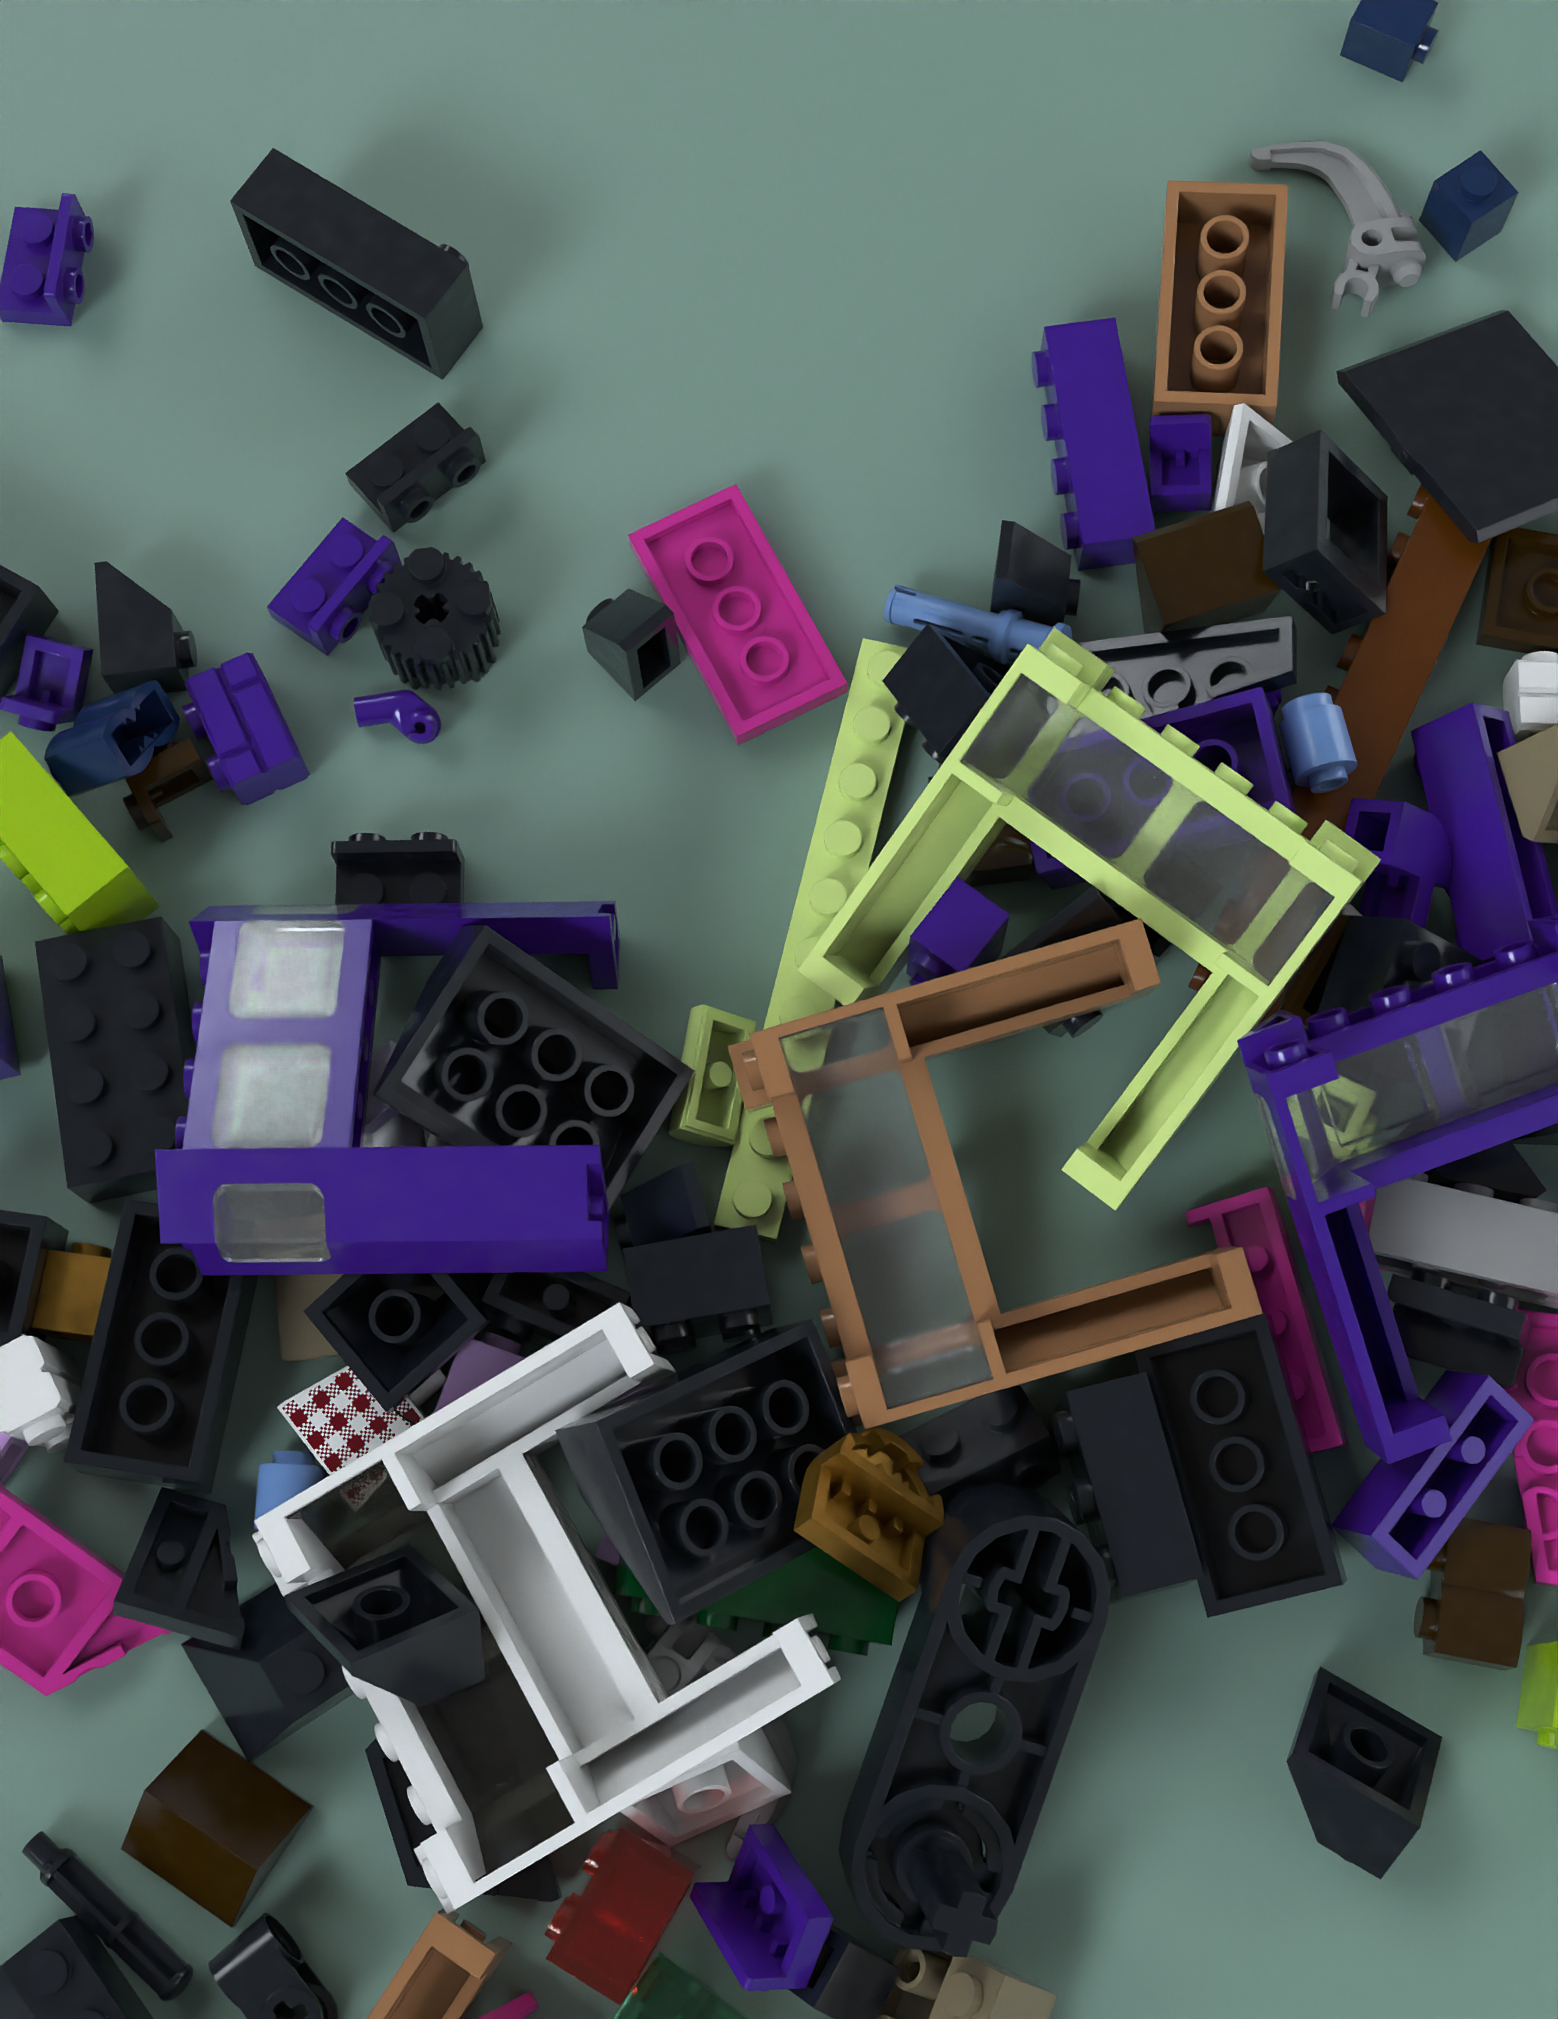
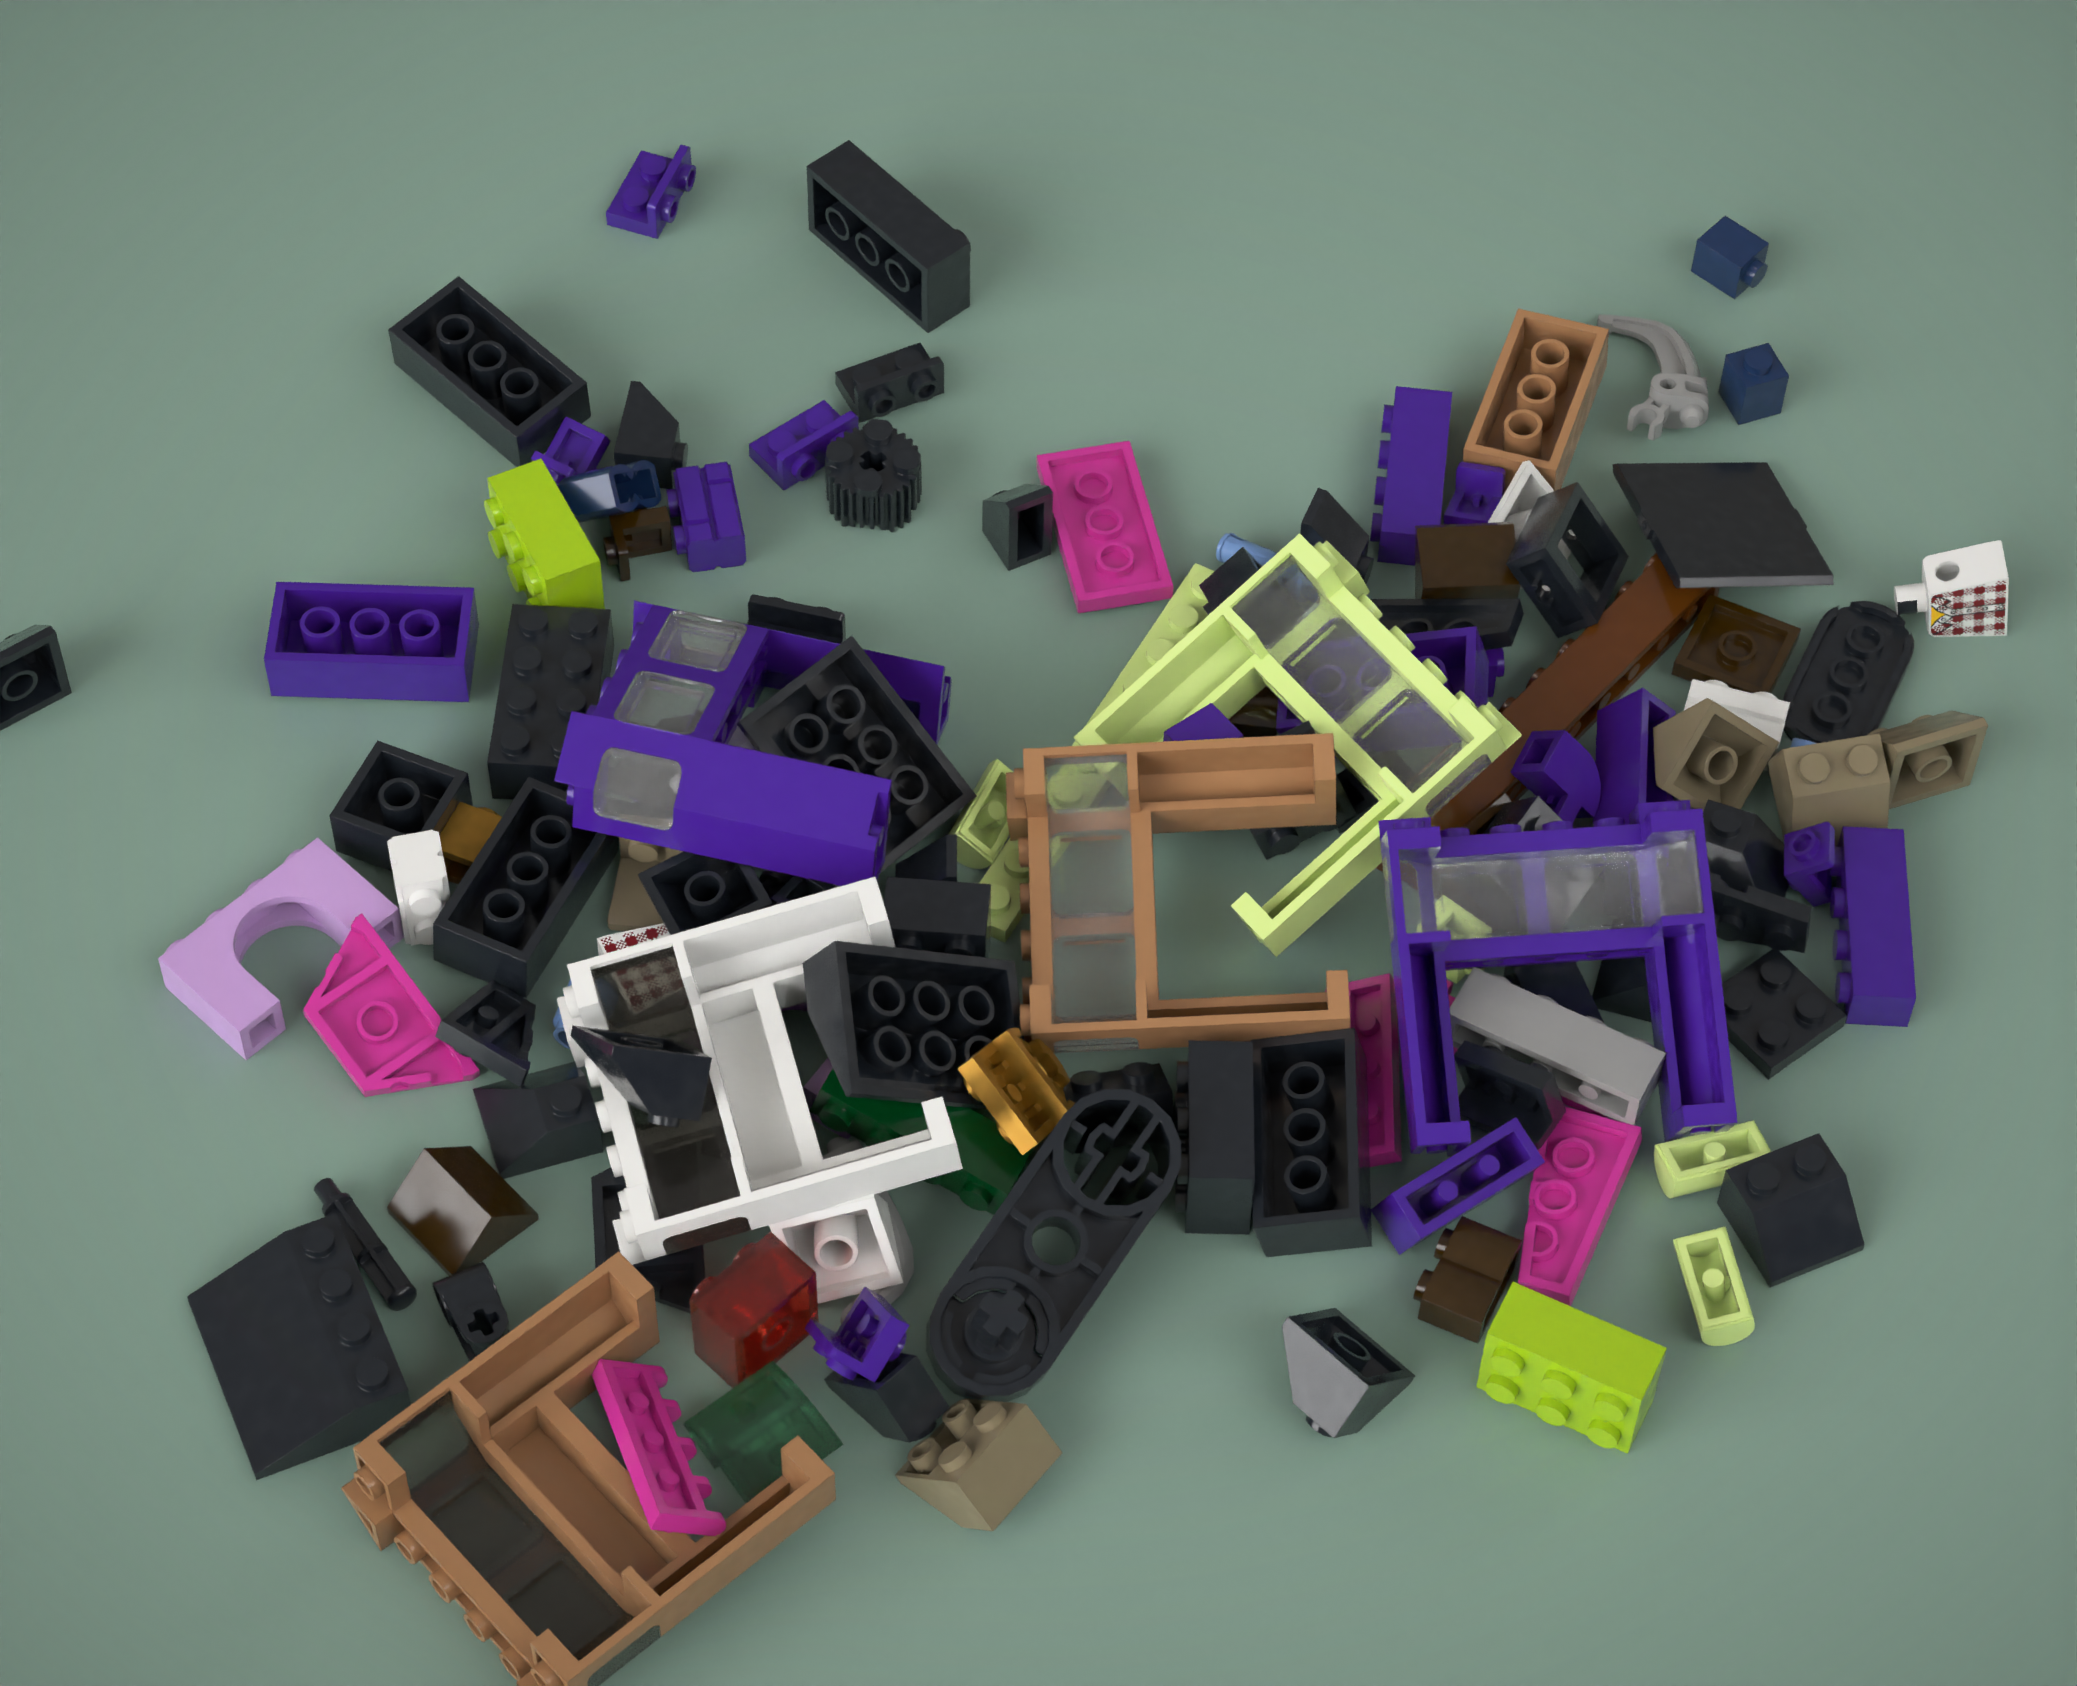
camera: 10 degrees right, 20 degrees down
dark purple arm [354,690,441,744] -> none
medium blue brick [1279,693,1358,793] -> none

